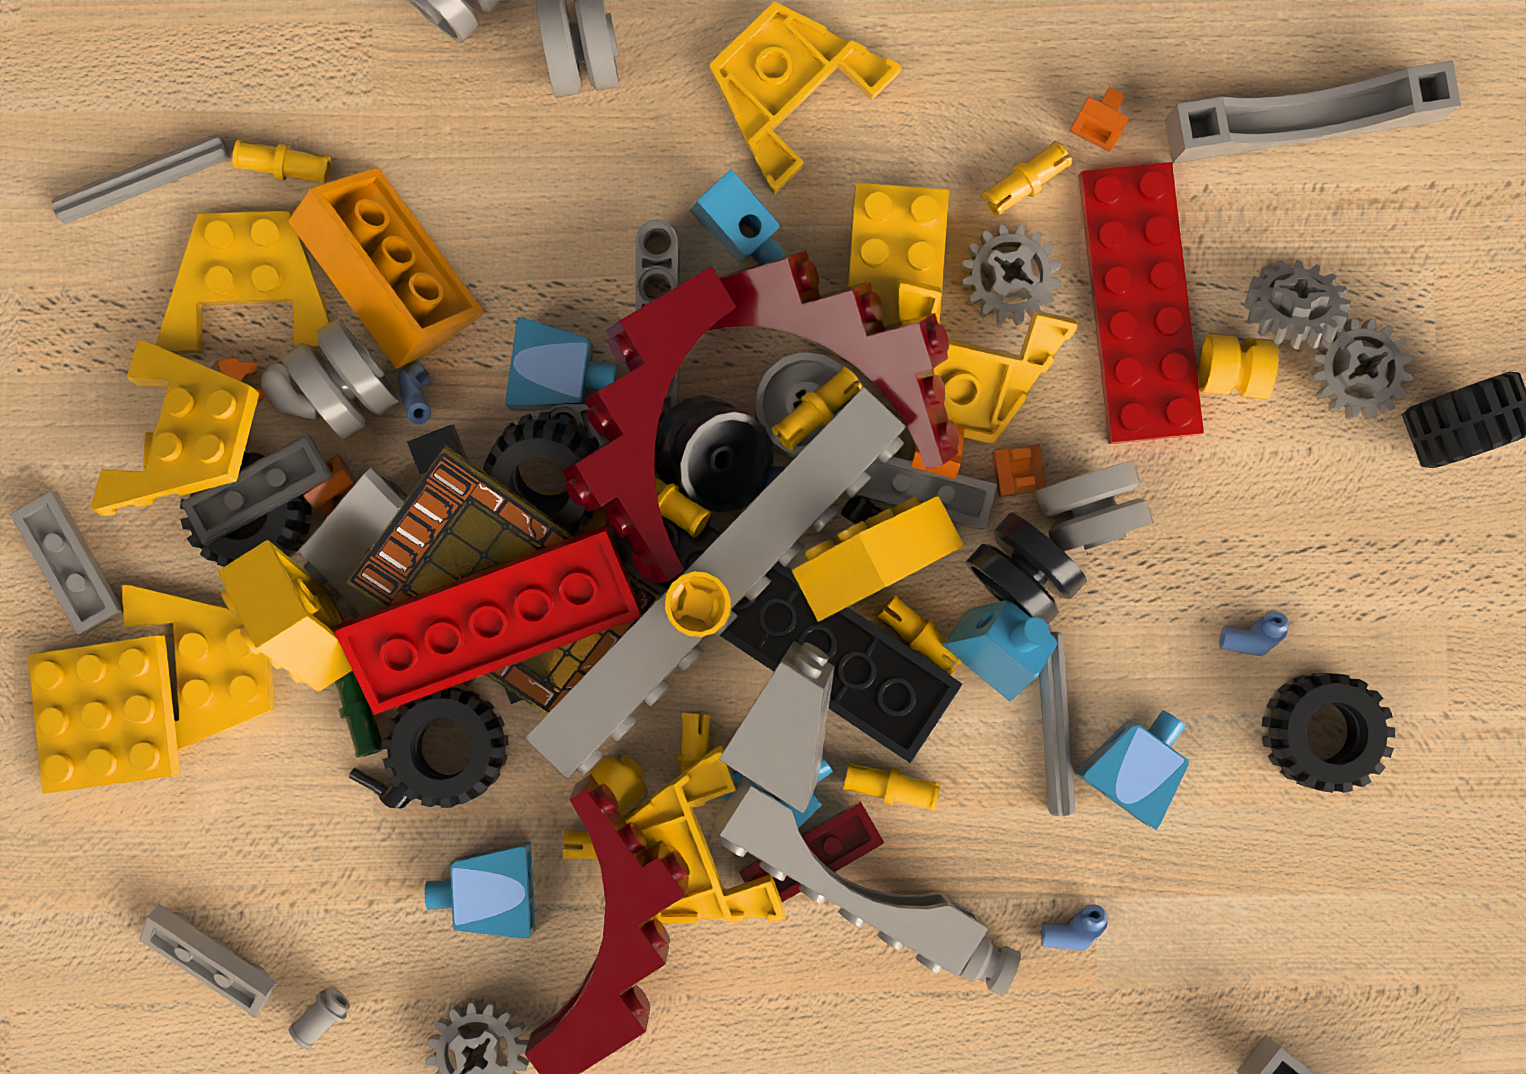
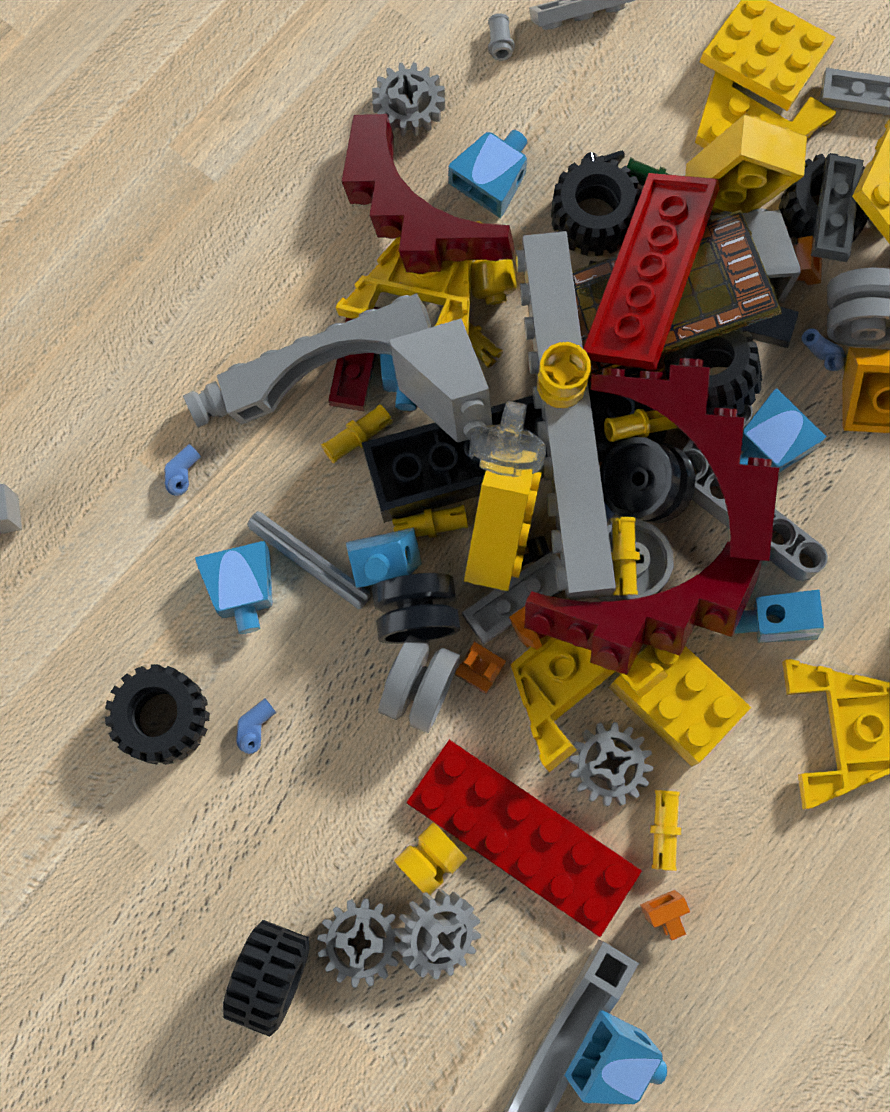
camera: 135 degrees right, 10 degrees down
none -> clear tile [469,401,546,477]
none -> dark azure torso [564,1010,667,1104]

